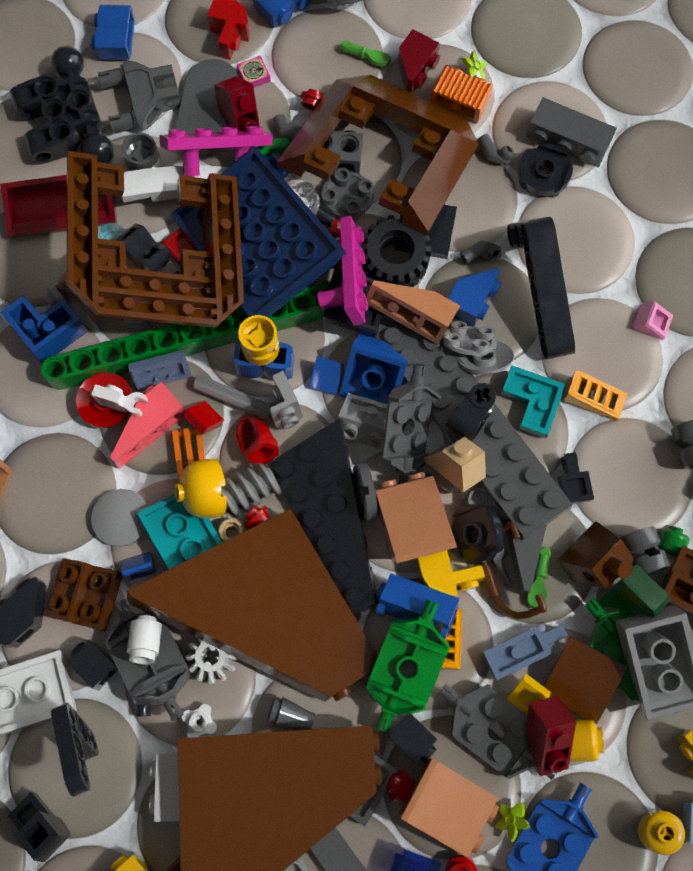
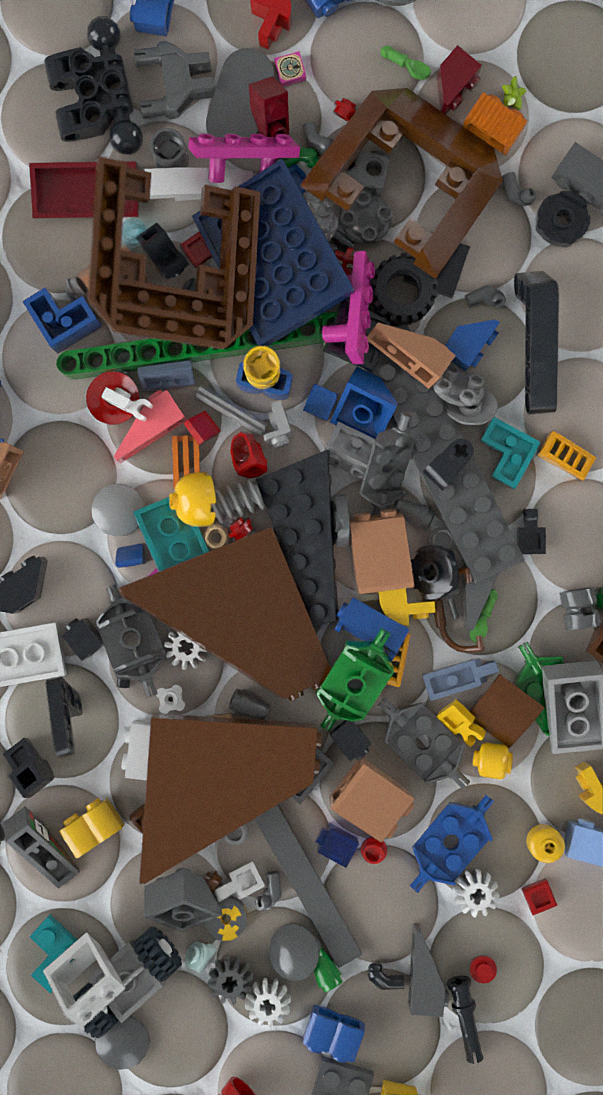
camera: 10 degrees right, 15 degrees up
reddish brown slope [44,558,123,632] -> none
white brick [127,615,162,665] -> none
red plate [386,769,415,802] -> none
tan slope [424,437,486,492] -> none
lime plant [494,802,531,842] -> none
dark red slope [526,696,577,776] -> none
reddish brown torso [557,521,633,589] -> none
dark green slope [599,564,670,617] -> none

